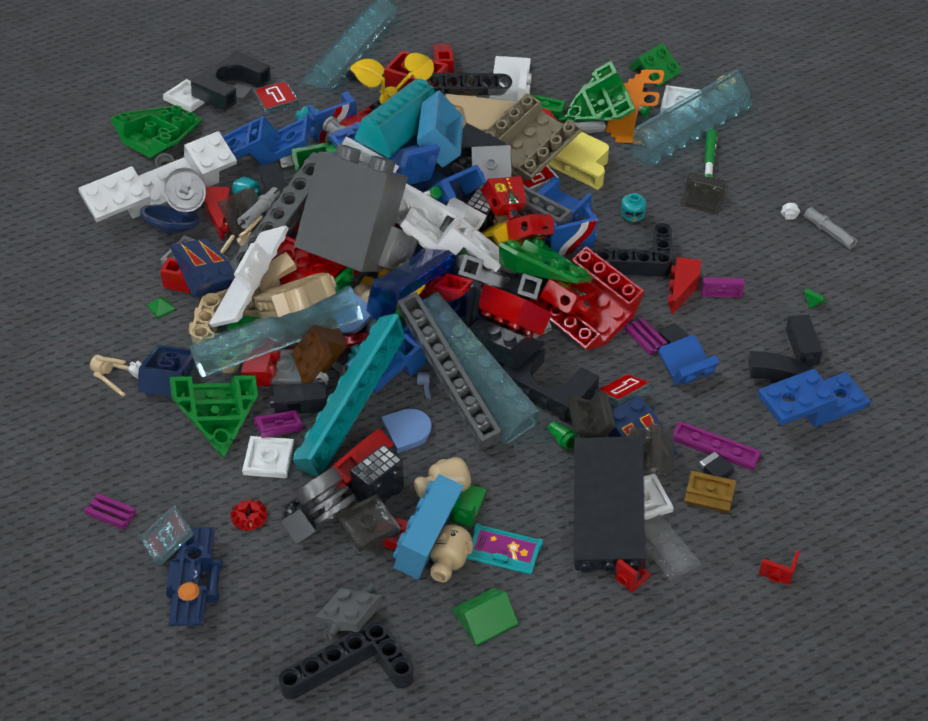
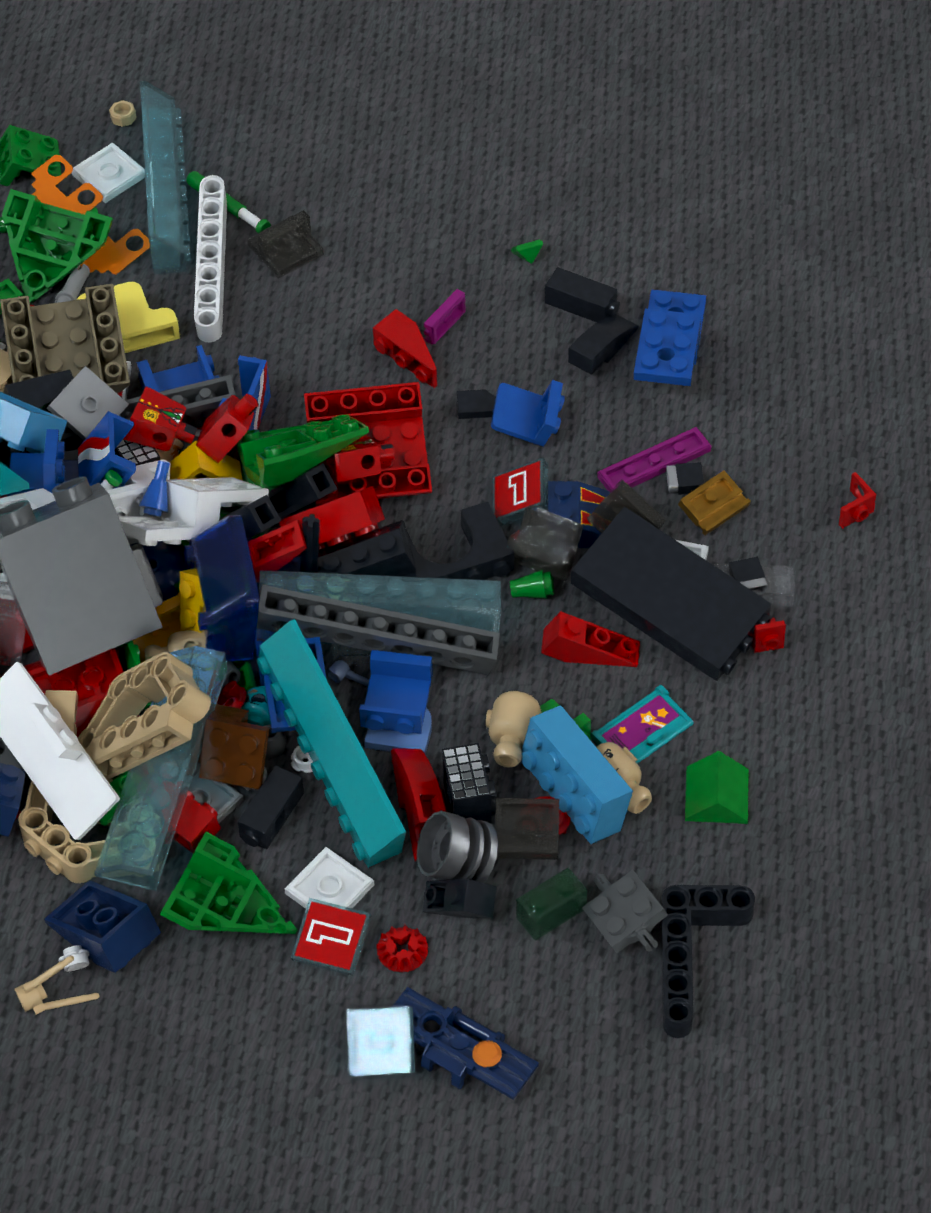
camera: 55 degrees left, 5 degrees up
magenta tile [84,493,136,530] -> none
magenta tile [254,410,303,438] -> none
black beam [574,223,673,277] -> none
teal head [621,193,647,222] -> none
magenta tile [625,317,667,356] -> none
white plate [781,203,800,220] -> none
light grey pin [804,207,857,250] -> none
none -> blue cone [139,460,170,517]
none -> white beam [194,175,227,342]
none -> red tile [291,898,372,976]
none -> blue panel [359,650,433,734]
none -> clear green piece [516,867,587,940]
none -> red slope [541,611,640,667]
none -> black piece [729,556,768,595]

